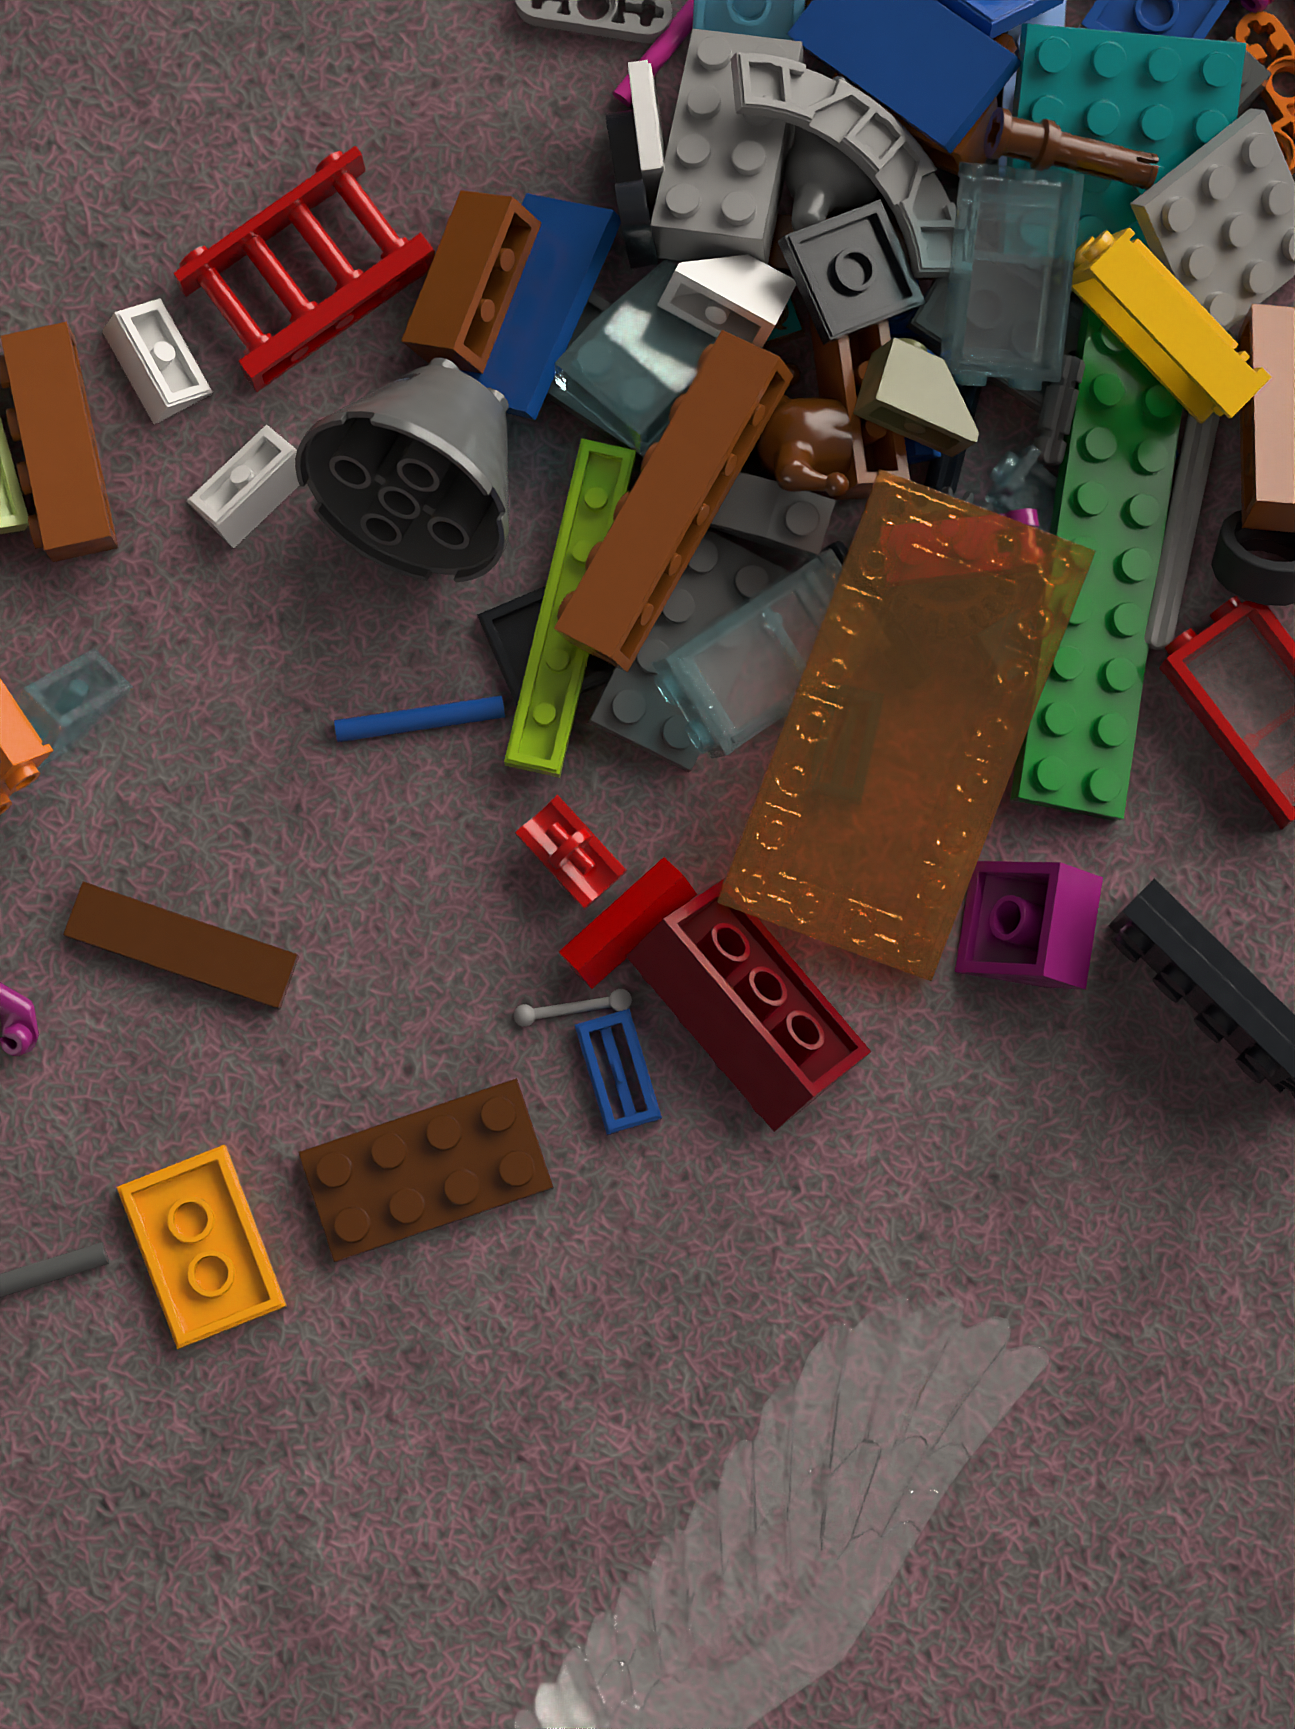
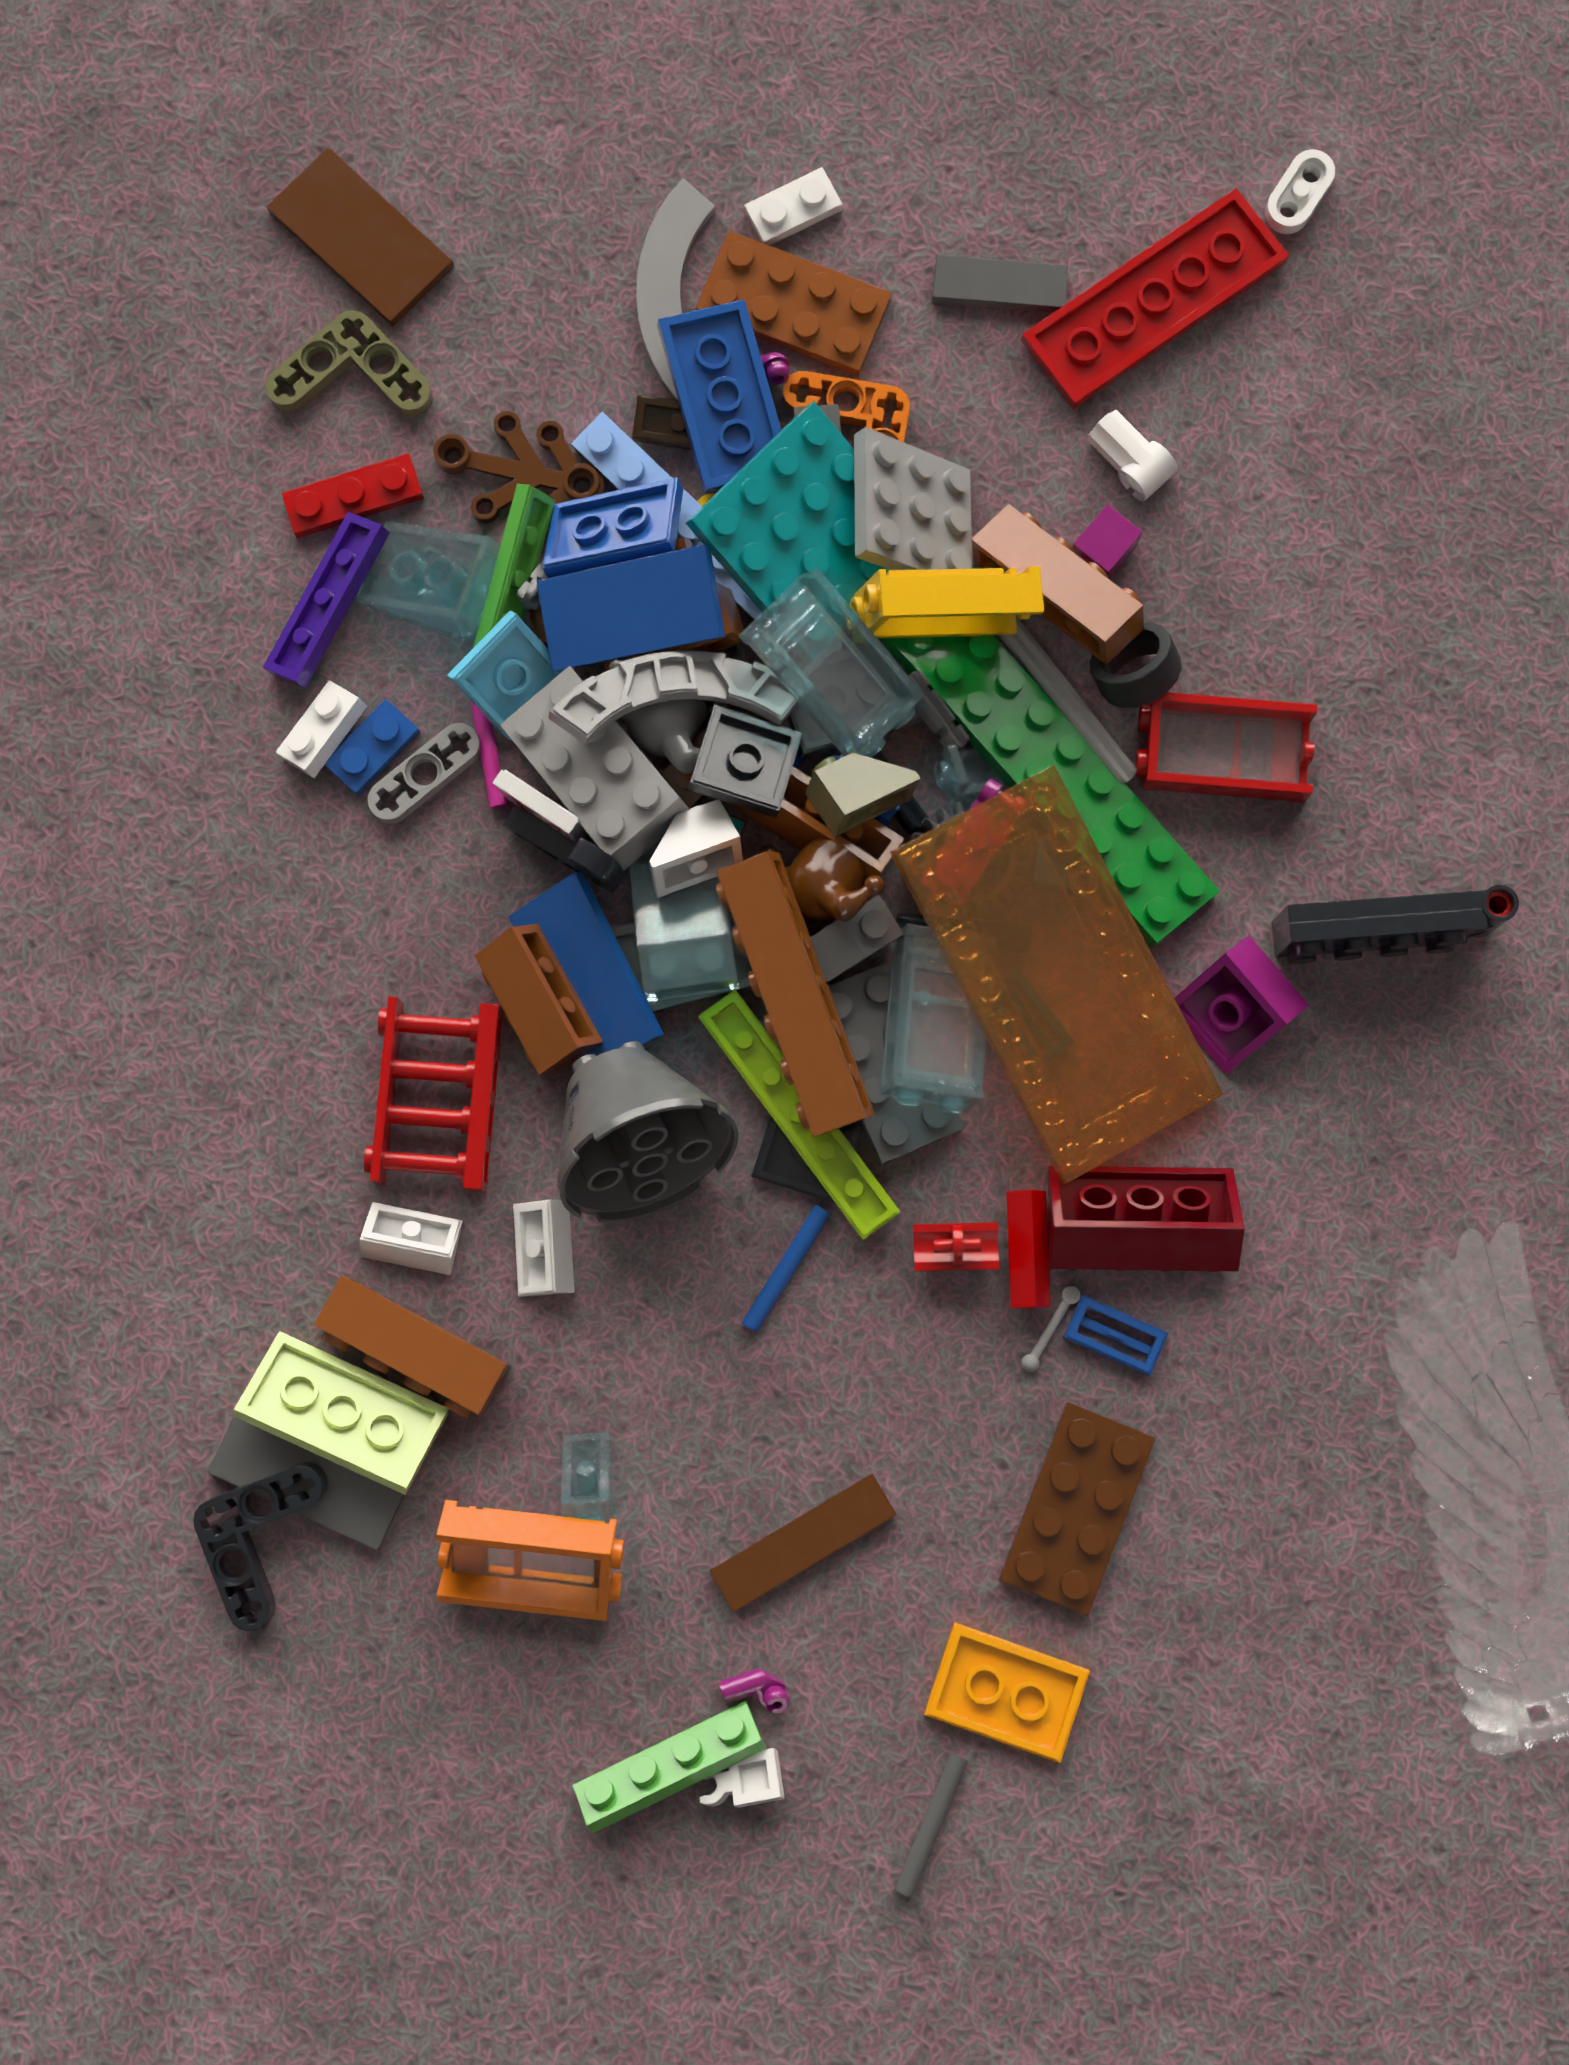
camera: 45 degrees left, 0 degrees up
reddish brown pin [984,107,1159,190] -> none

